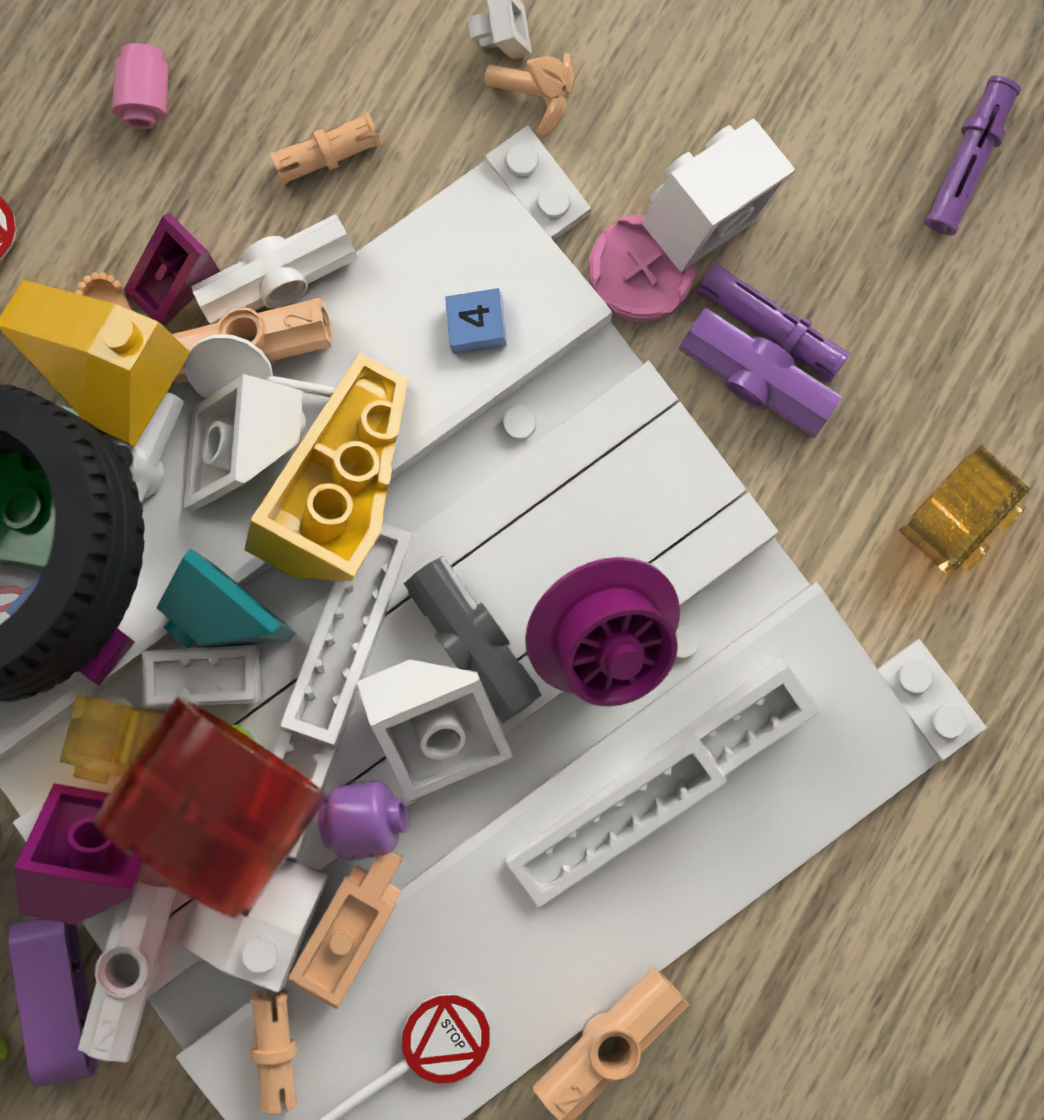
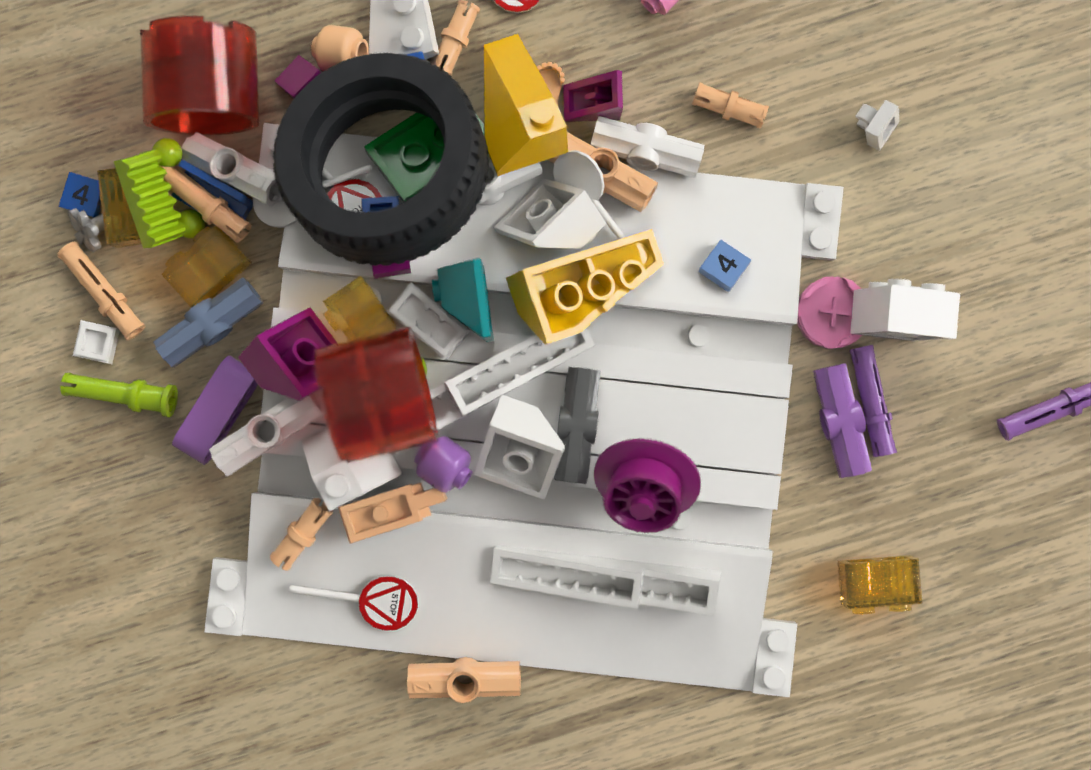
camera: 40 degrees right, 5 degrees up
light nougat plant [484,53,574,140] -> none

